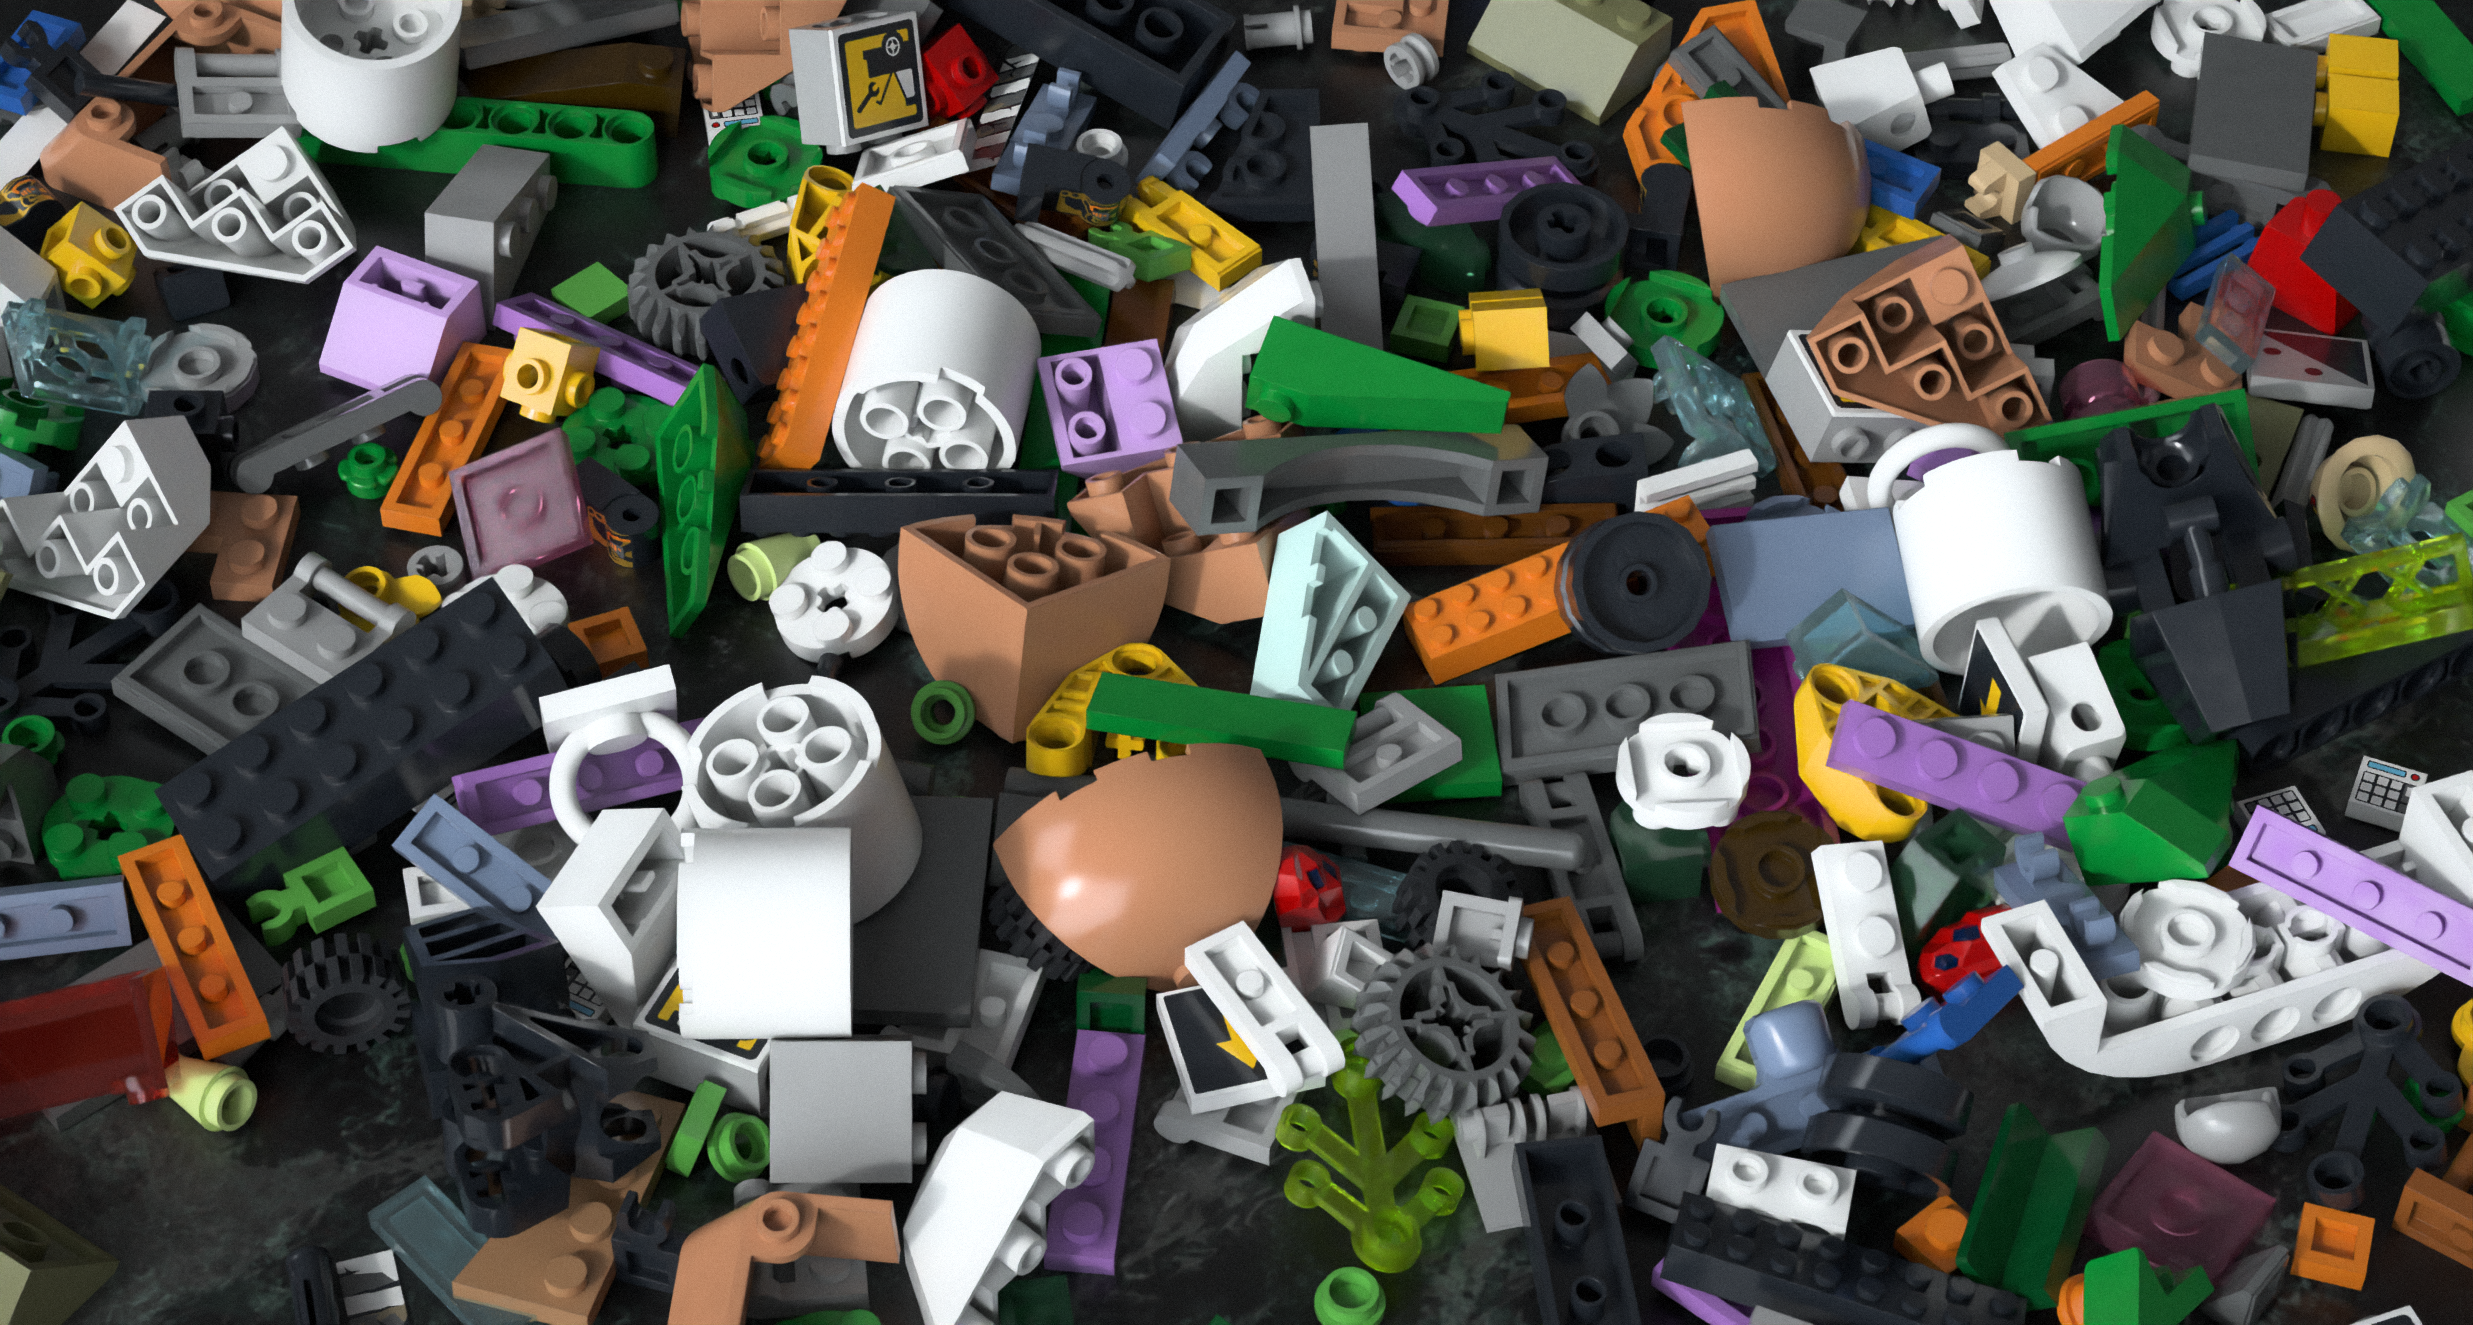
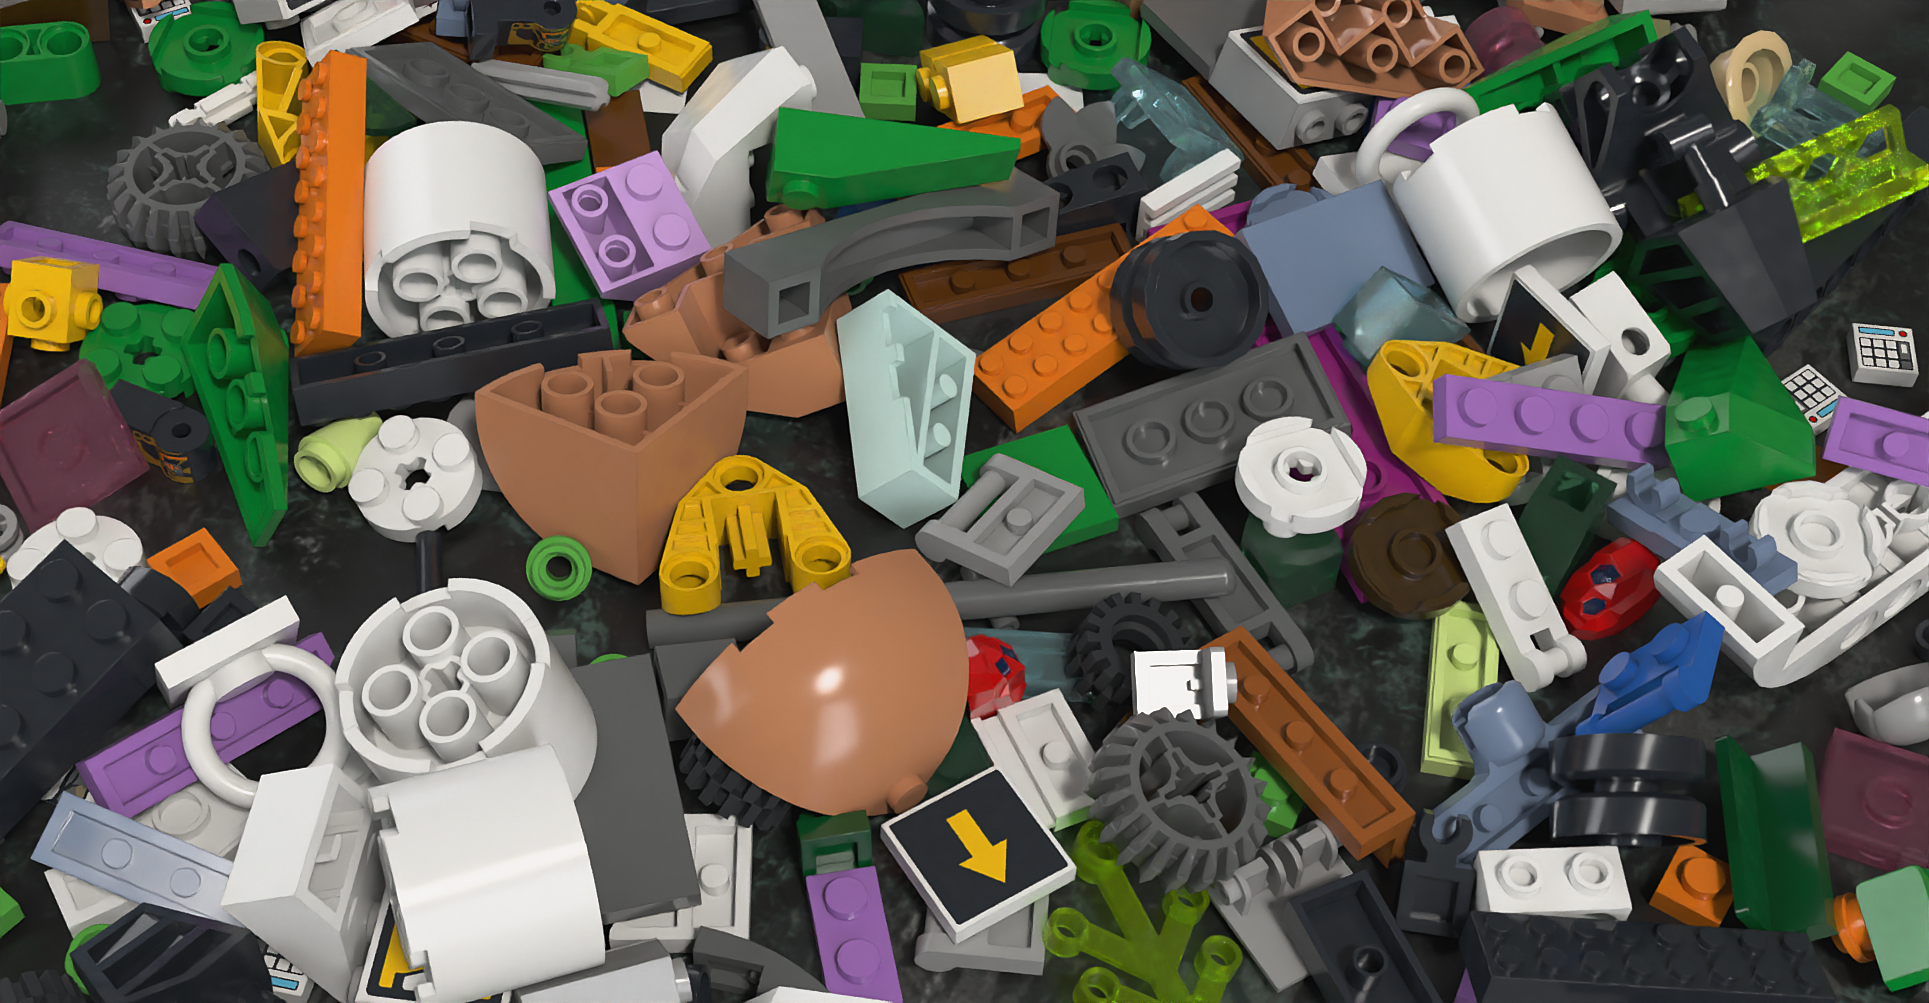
camera: 20 degrees left, 5 degrees up
bright green tile [551,262,629,325] -> none
green tile [1086,672,1357,769] -> none
white plate [1185,920,1345,1097] -> none
white slope [1304,925,1394,1010] -> none
light grey plate [1570,312,1639,380] -> none

